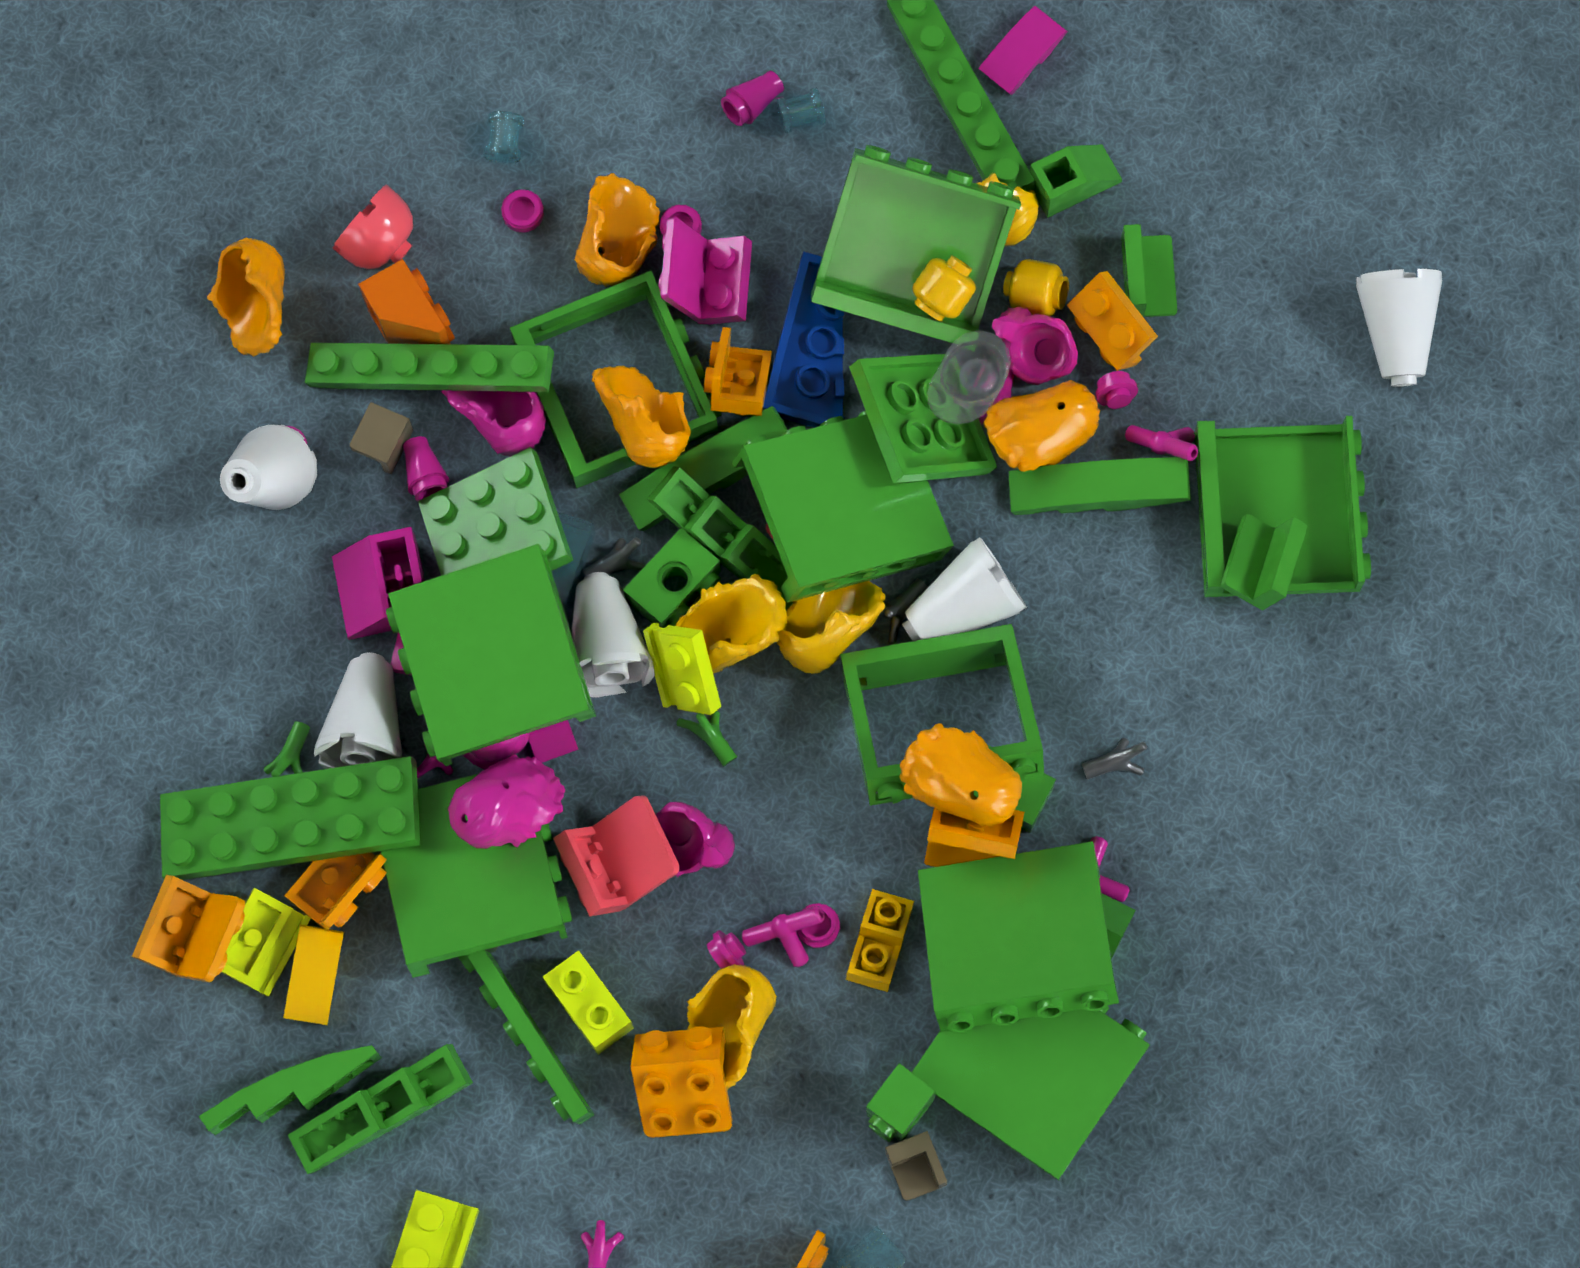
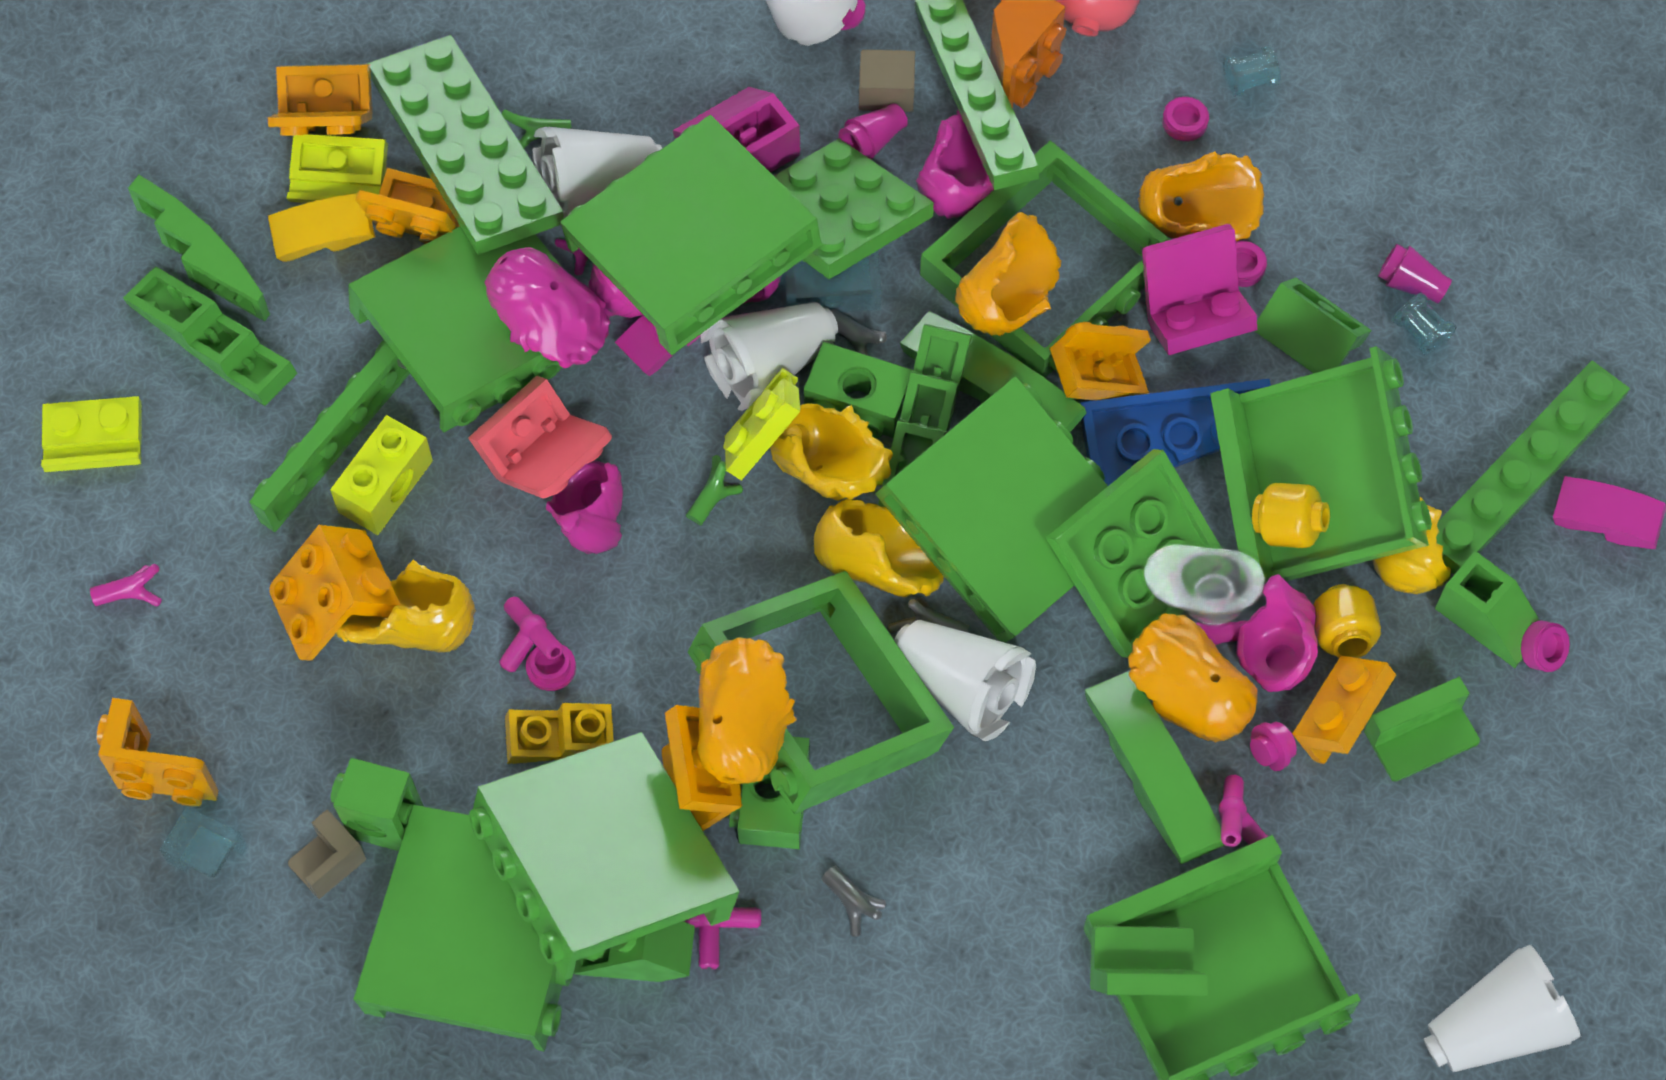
camera: 65 degrees right, 10 degrees down
dark pink plate [706,930,746,969] -> none
none -> bright green panel [1255,277,1372,373]
none -> dark pink tile [1521,620,1570,672]

